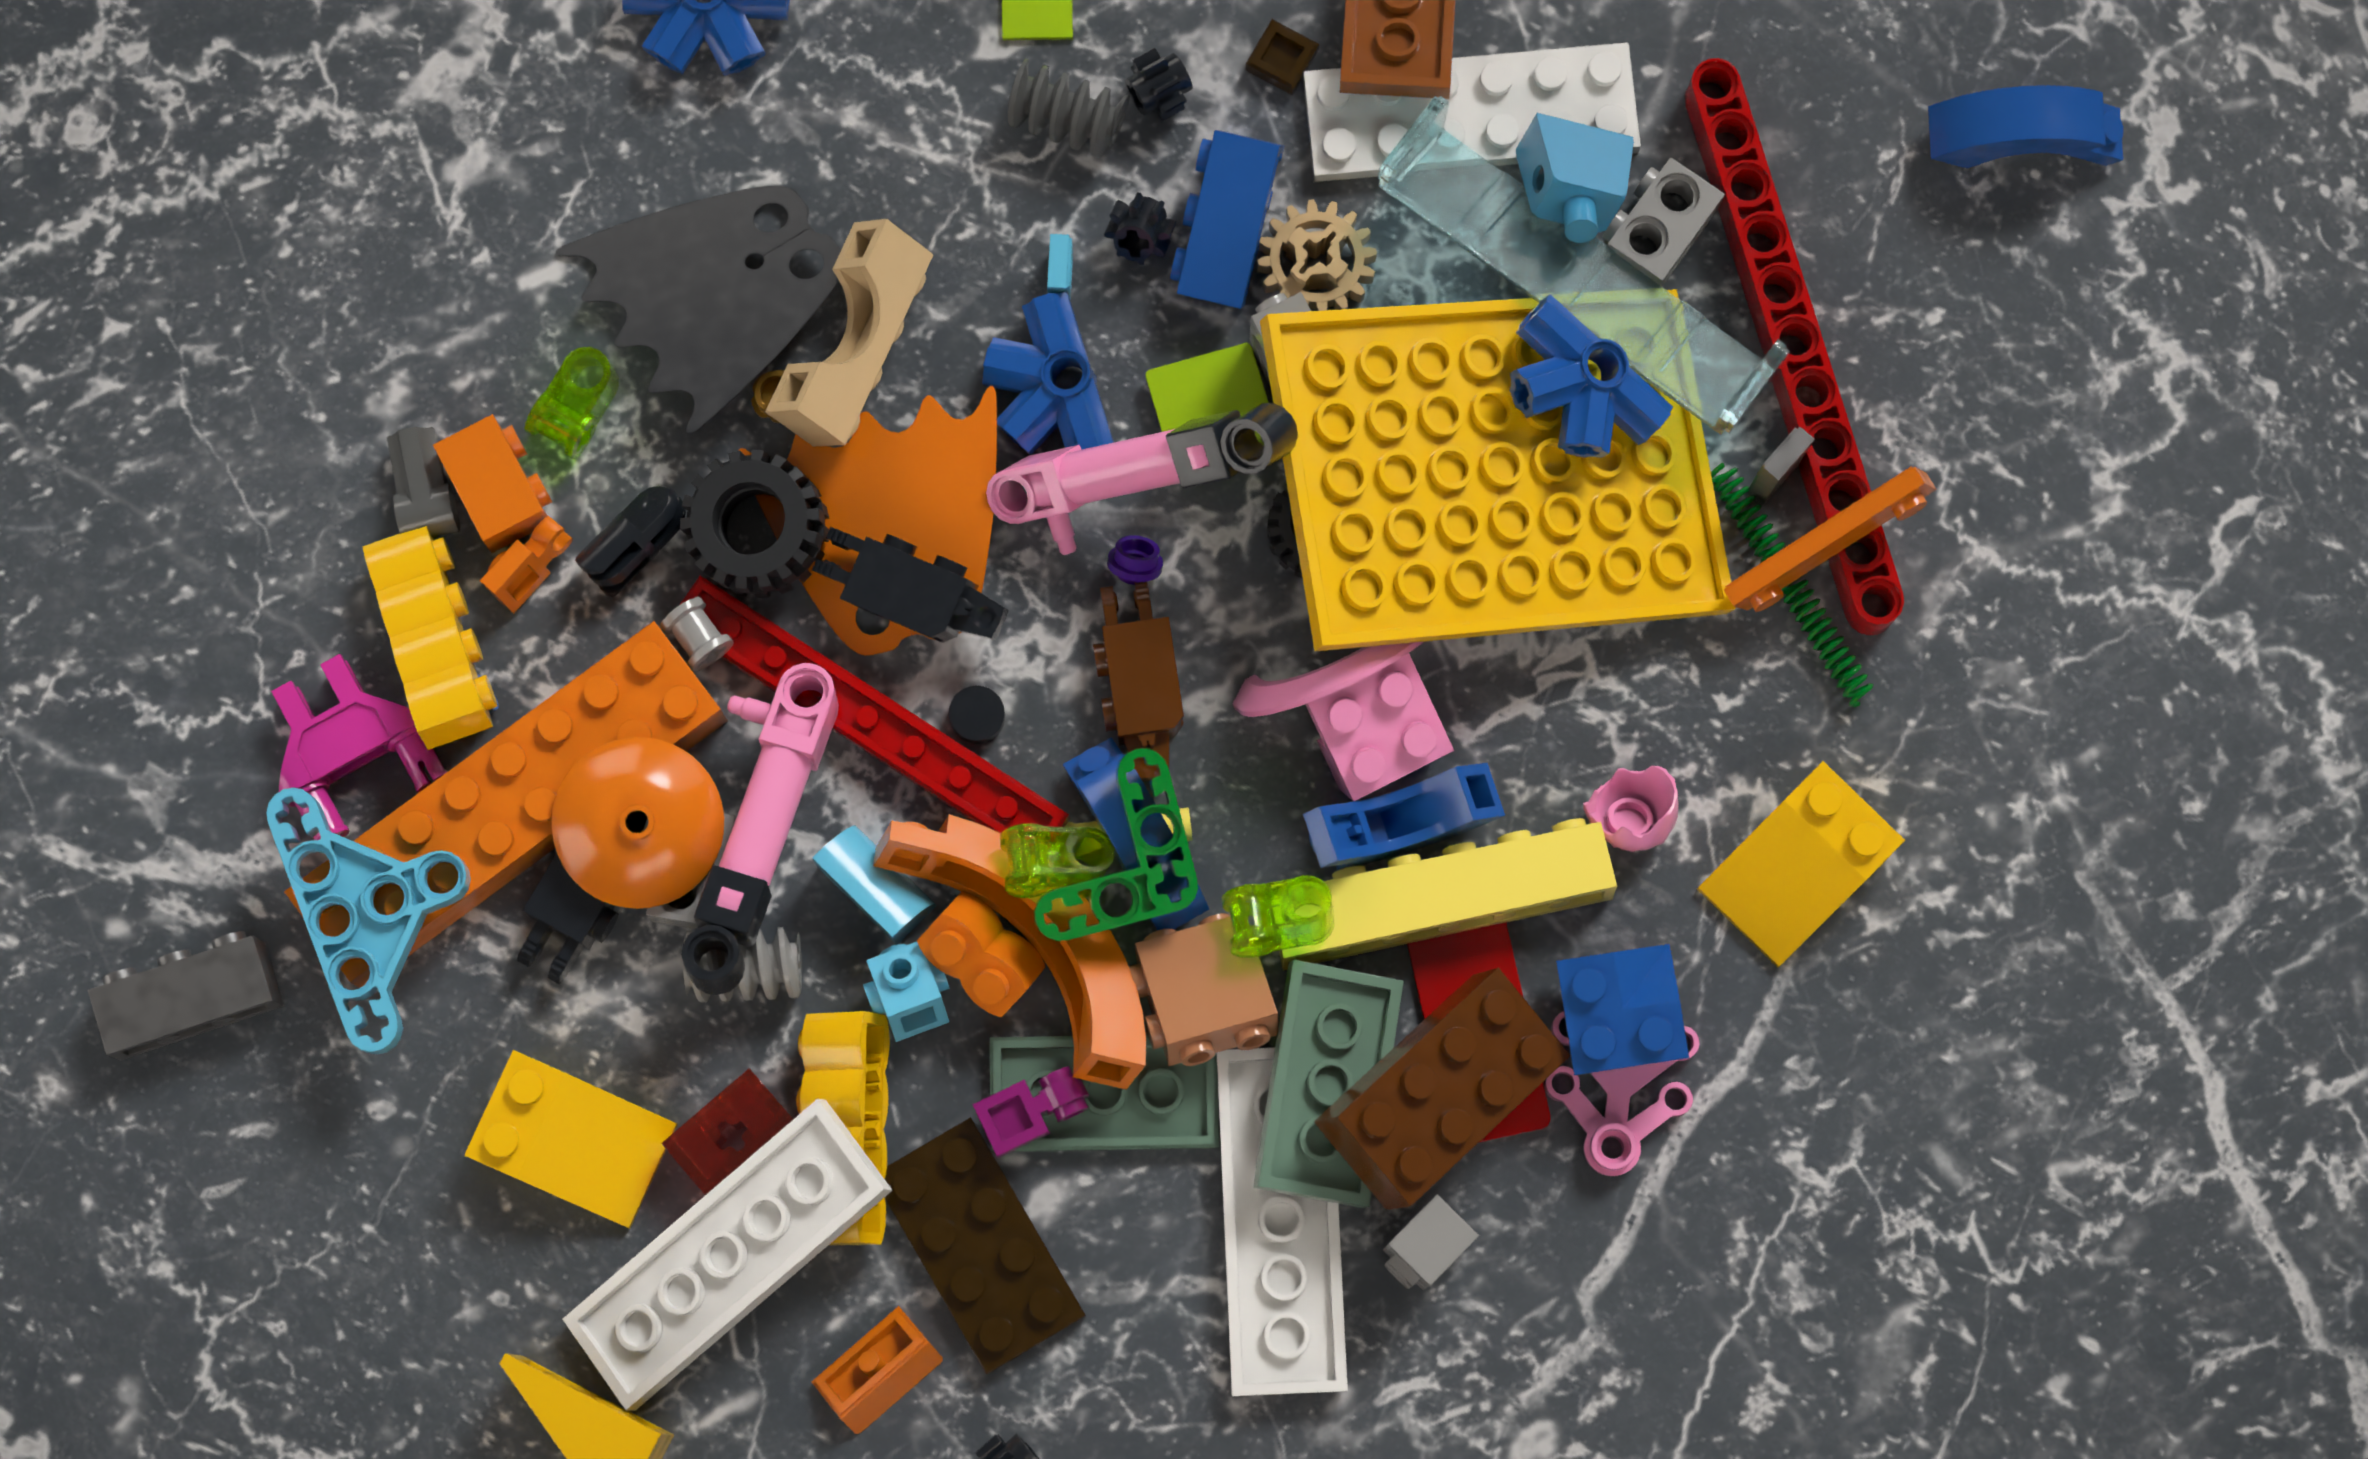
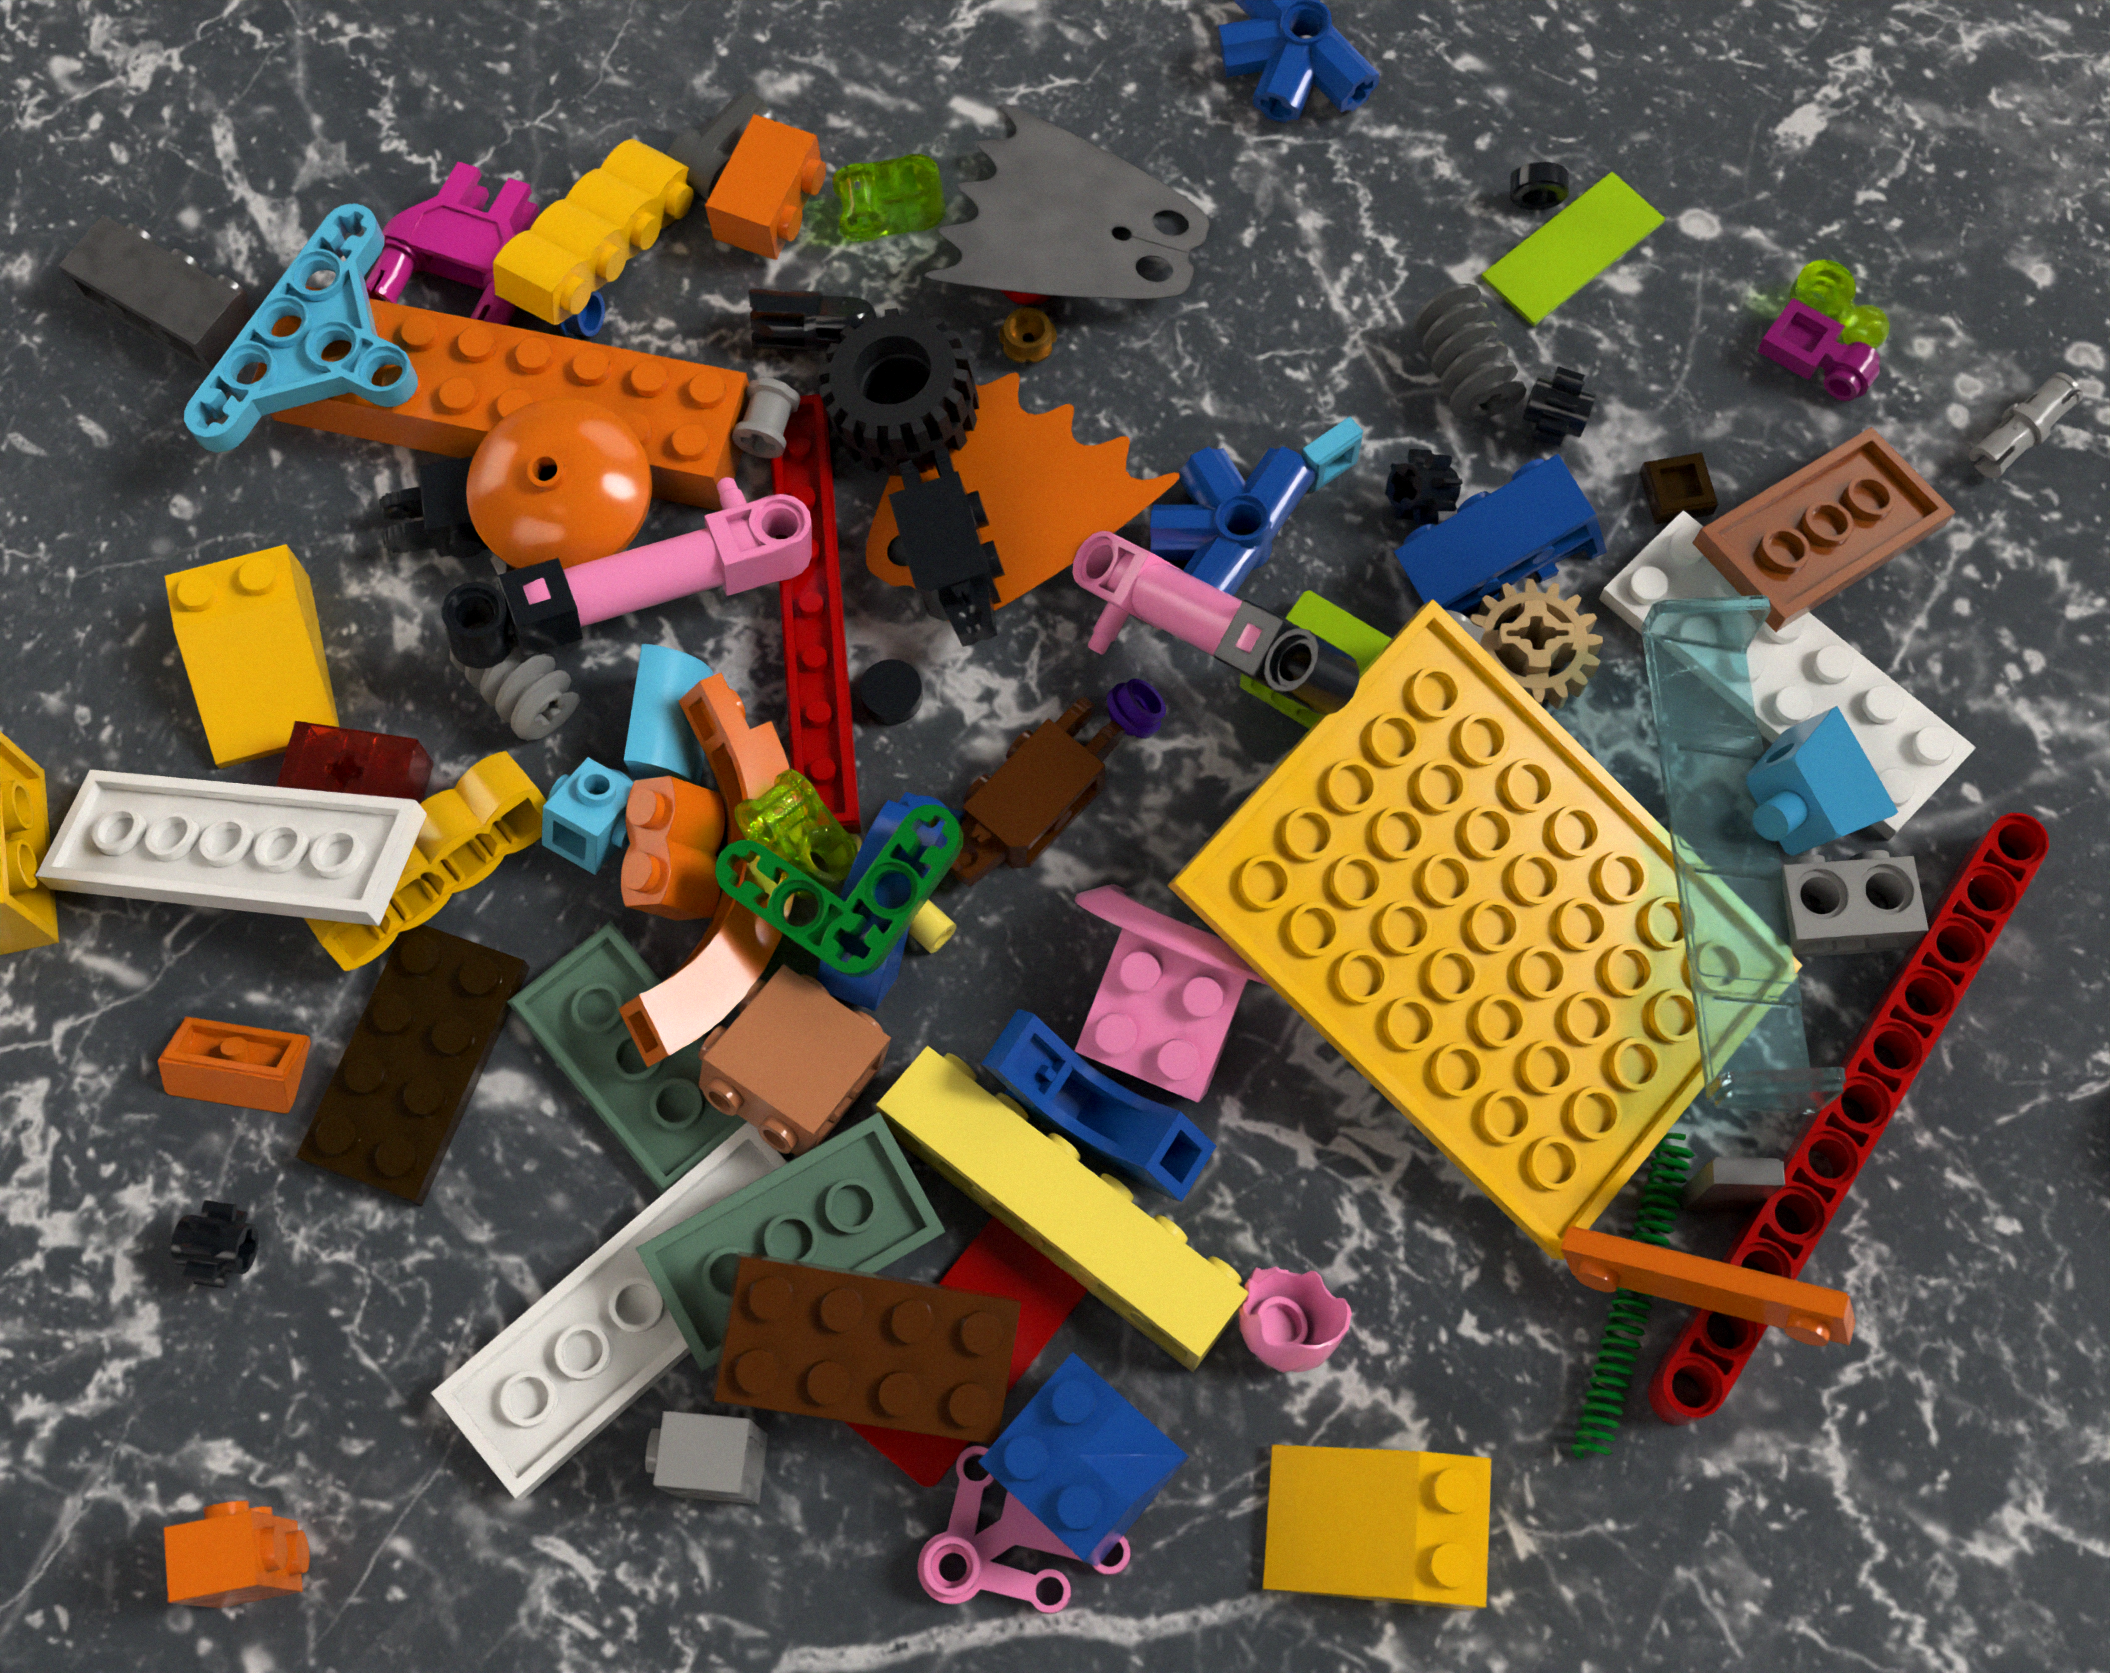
camera: 55 degrees right, 10 degrees down
orange plate [480,516,573,614] -> none
tan arch [765,219,933,446] -> none
magenta plate [972,1066,1089,1158] -> none
clear neon green piece [1221,876,1335,958] -> none
blue piece [1509,294,1673,458] -> none

